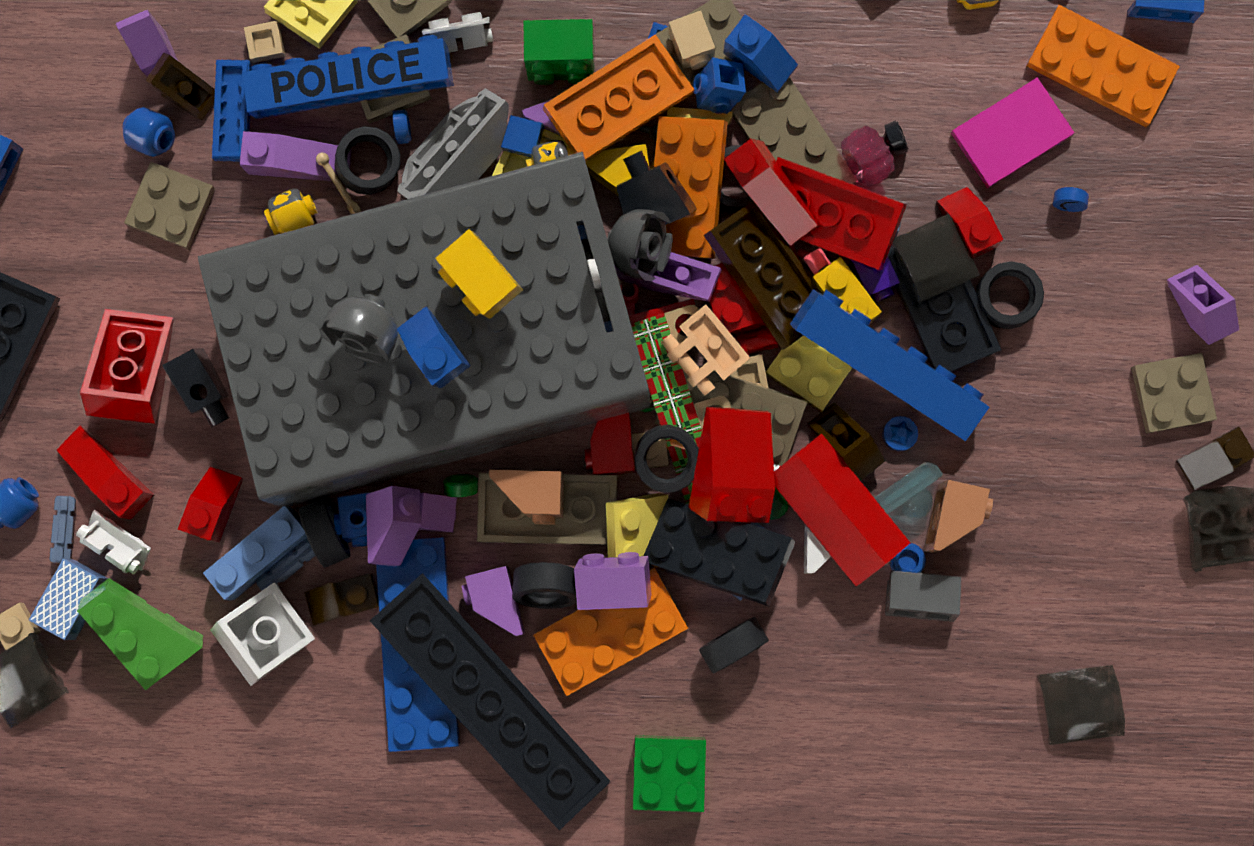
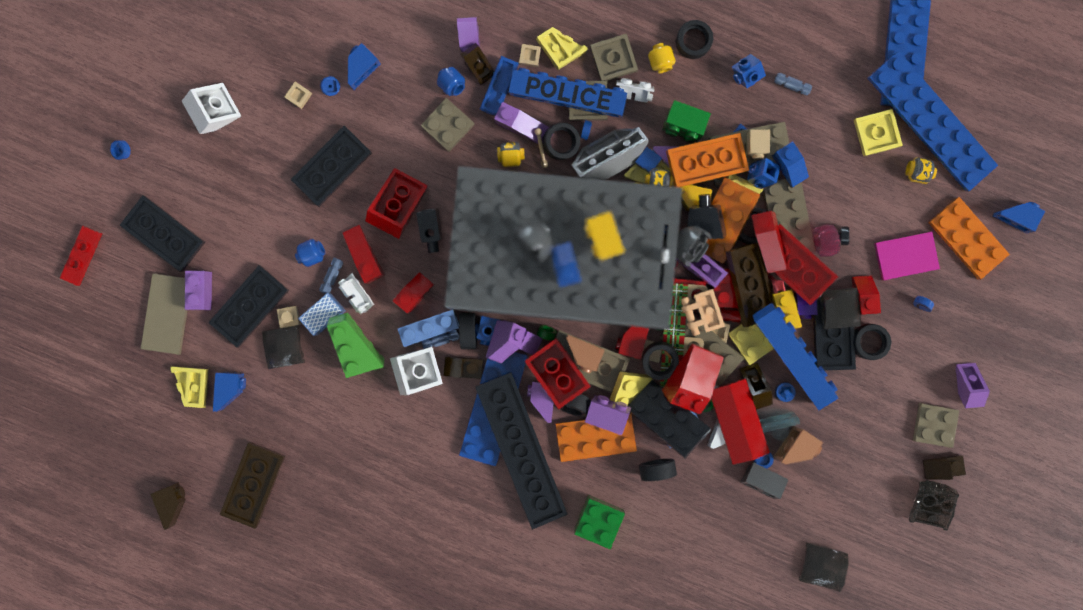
camera: 15 degrees right, 5 degrees up
none -> red slope [525,338,591,409]

